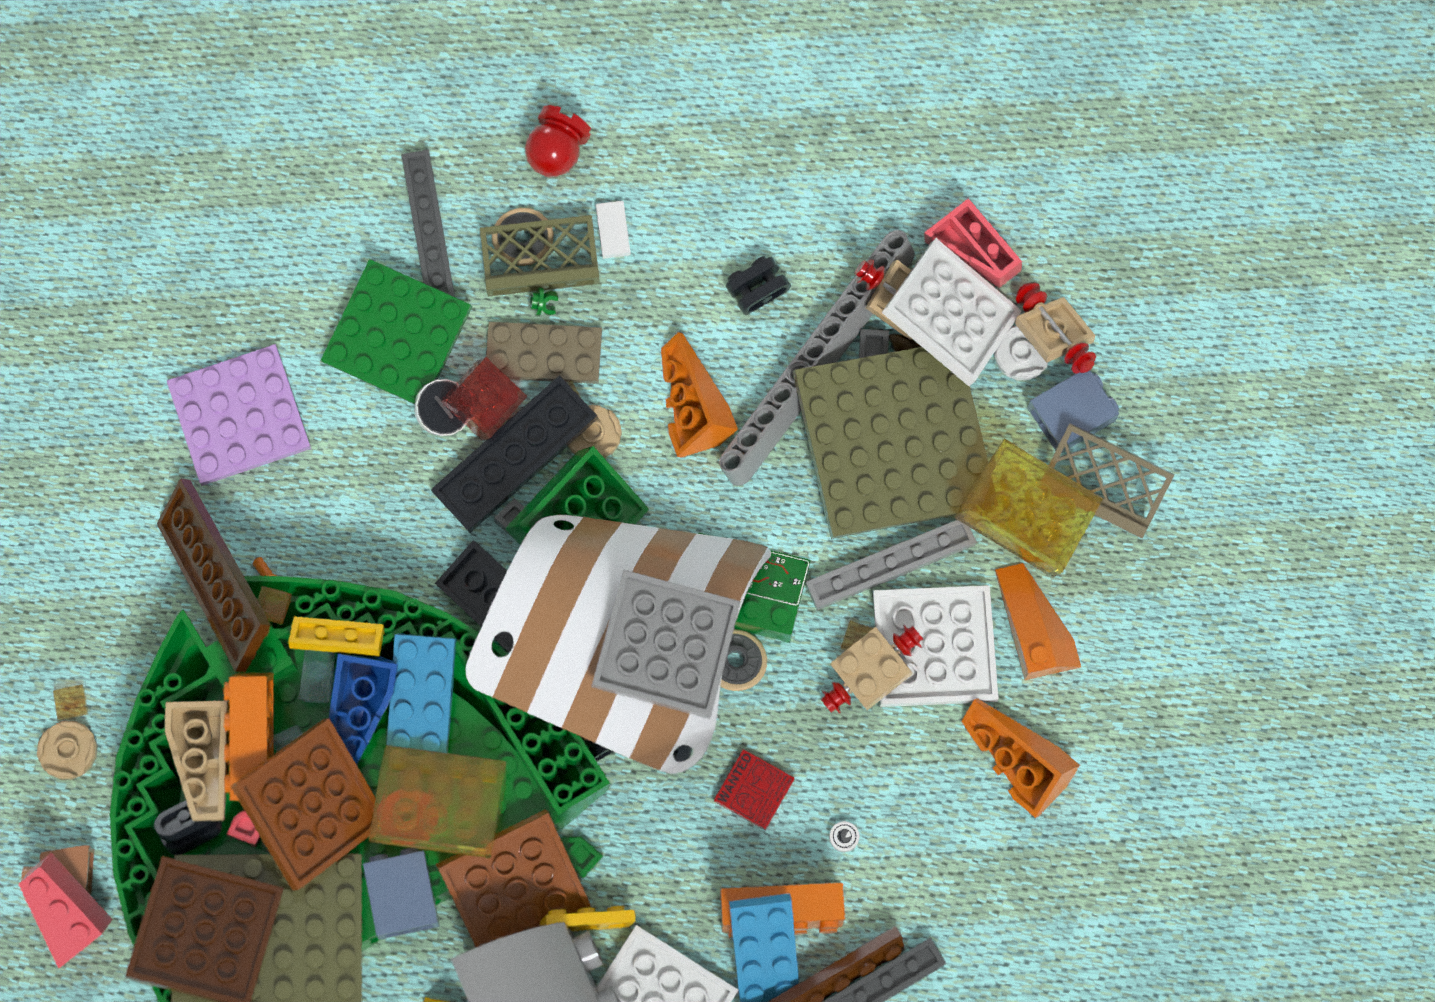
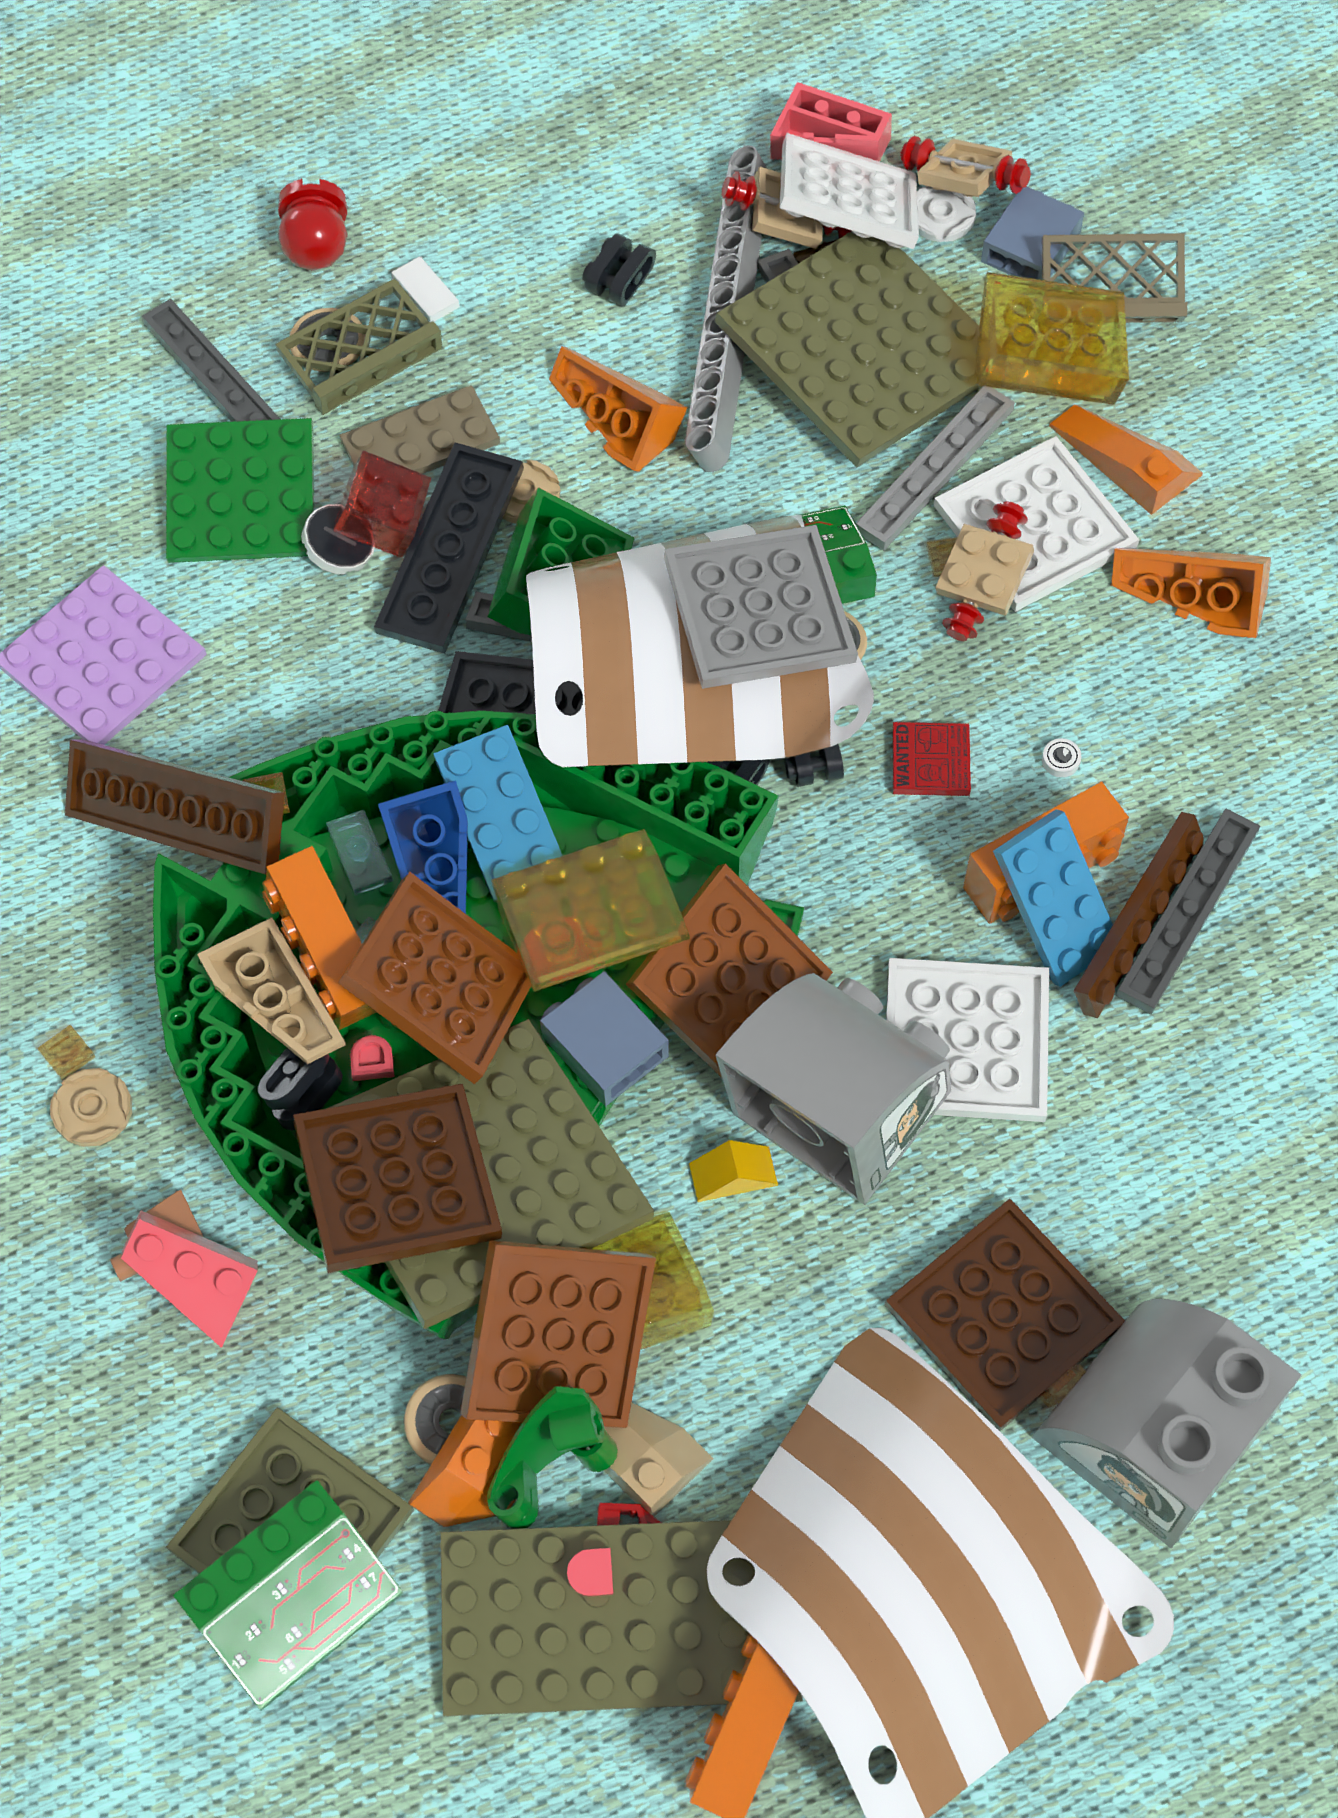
camera: 25 degrees left, 10 degrees down
yellow plate [288,617,384,656] -> none
green plate [530,287,558,316] -> none
yellow plate [540,906,636,931] -> none

